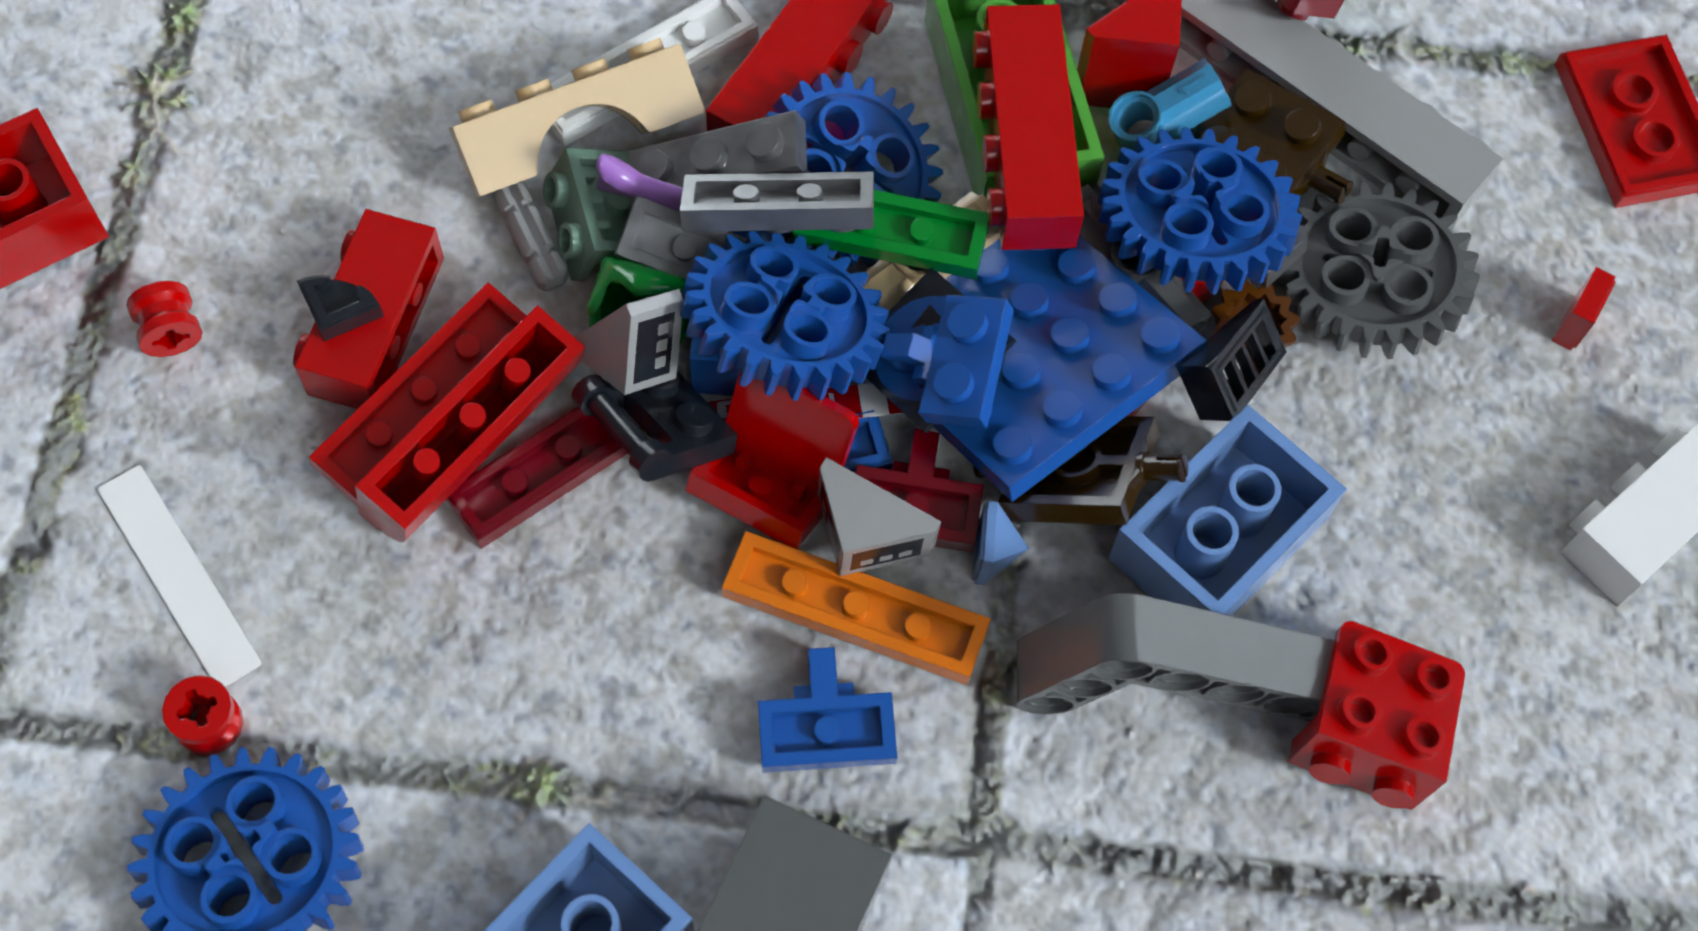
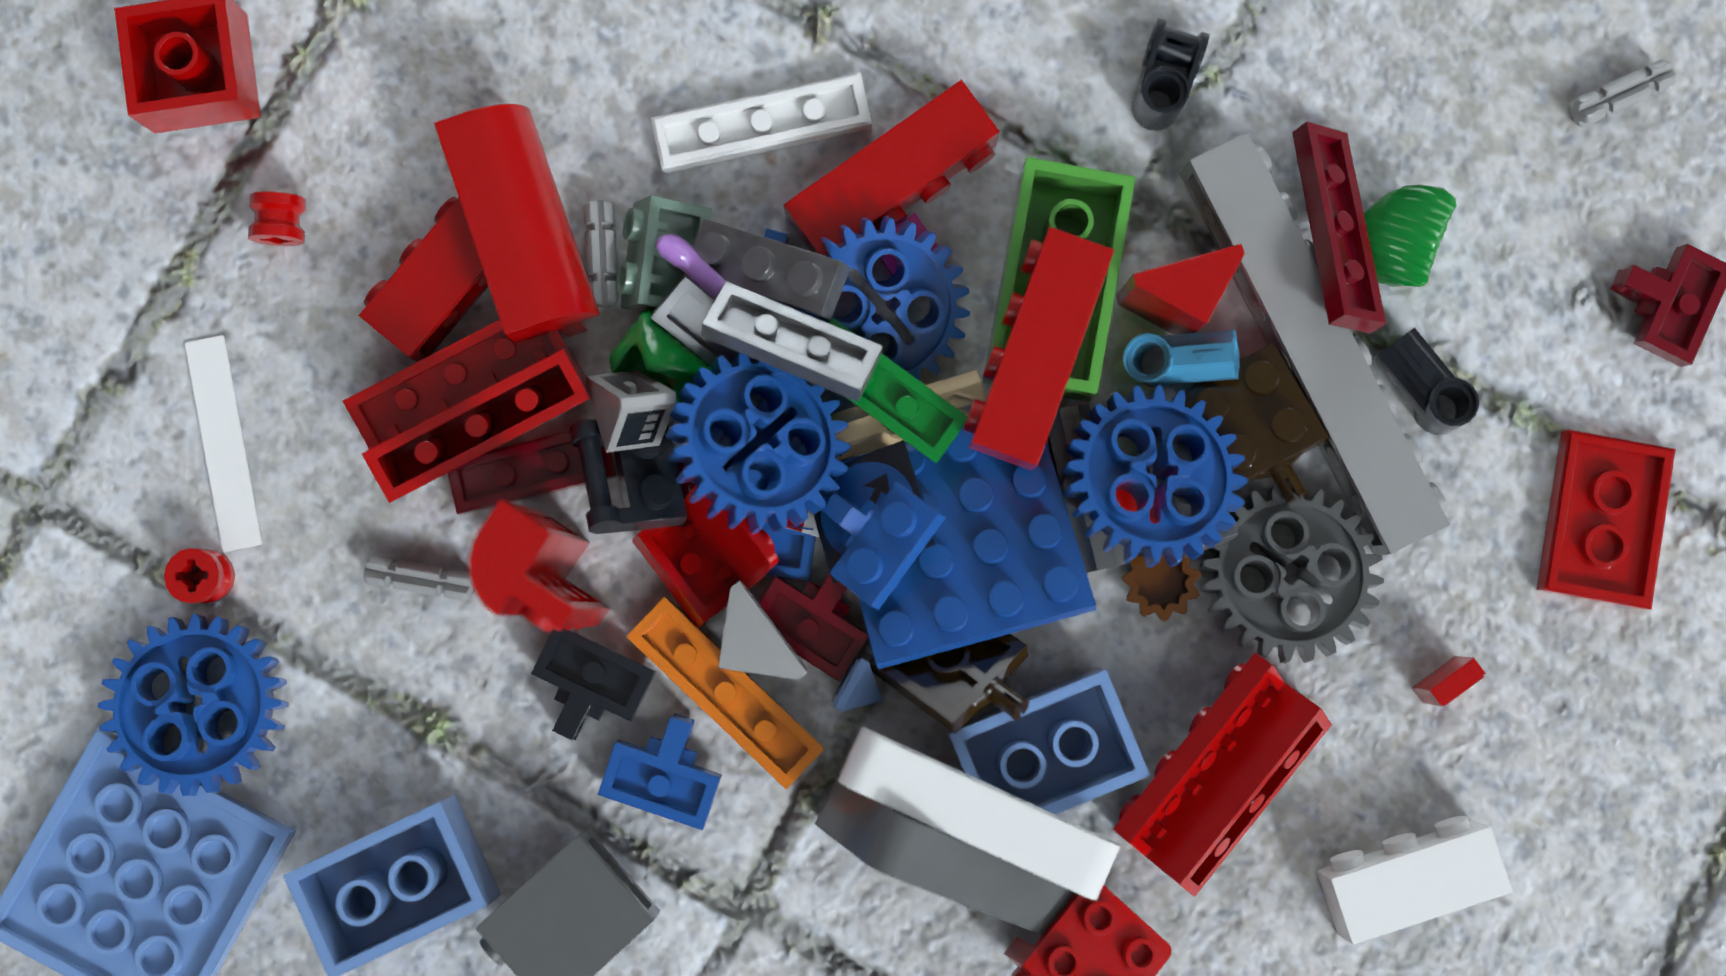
camera: 25 degrees right, 20 degrees up
black tile [296,275,384,342] -> none
tan arch [449,38,706,197] -> none
black slope [1176,299,1287,421] -> none
none -> light grey axle [364,555,473,601]
none -> red brick [434,104,600,344]
none -> red brick [469,499,611,632]
none -> black hinge [531,629,657,740]
none -> white beam [838,727,1120,900]
none -> red brick [1112,653,1332,897]
none -> black piece [1373,327,1479,435]

